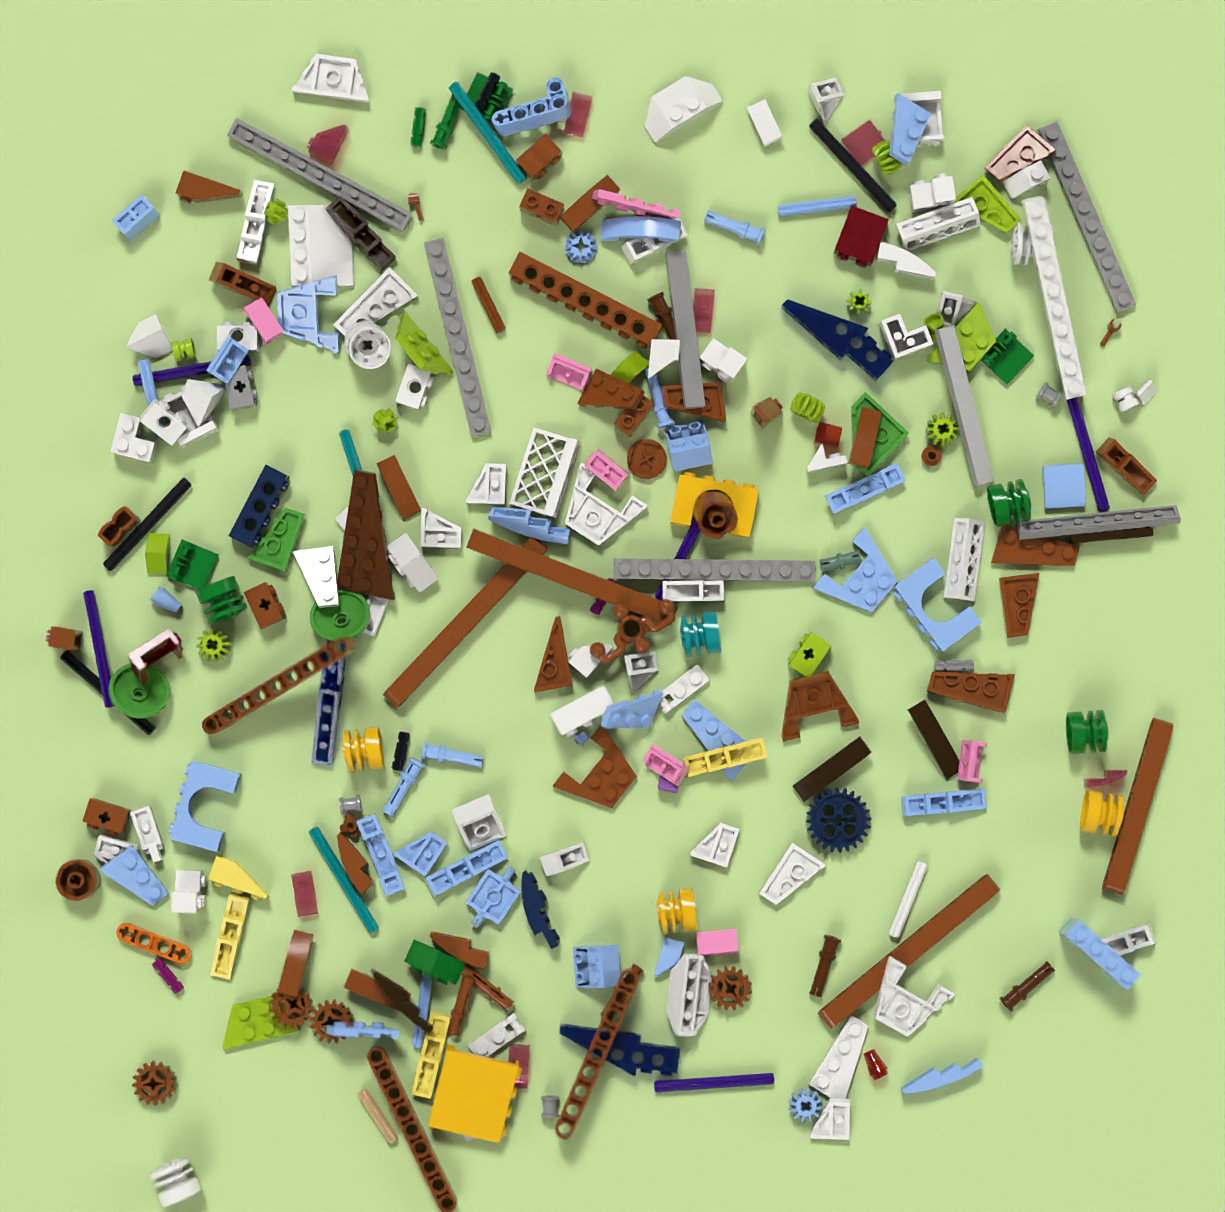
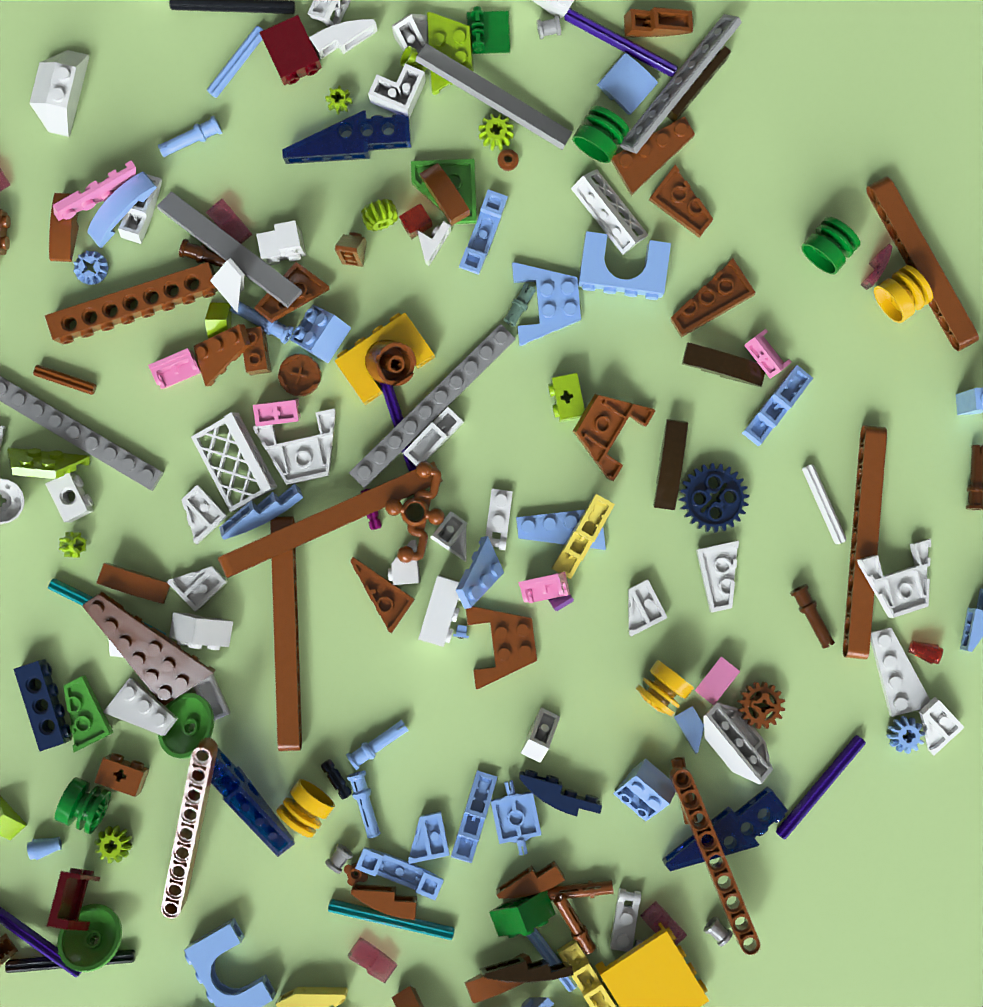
camera: 50 degrees left, 0 degrees up
green hinge [166,539,219,590] -> none
white slope [452,794,507,851] -> none
dark orange brick [519,188,565,226] -> none
teal wheel [680,611,721,657] -> none
white slope [747,99,783,146] -> none
light grey axle [934,660,974,672] -> none

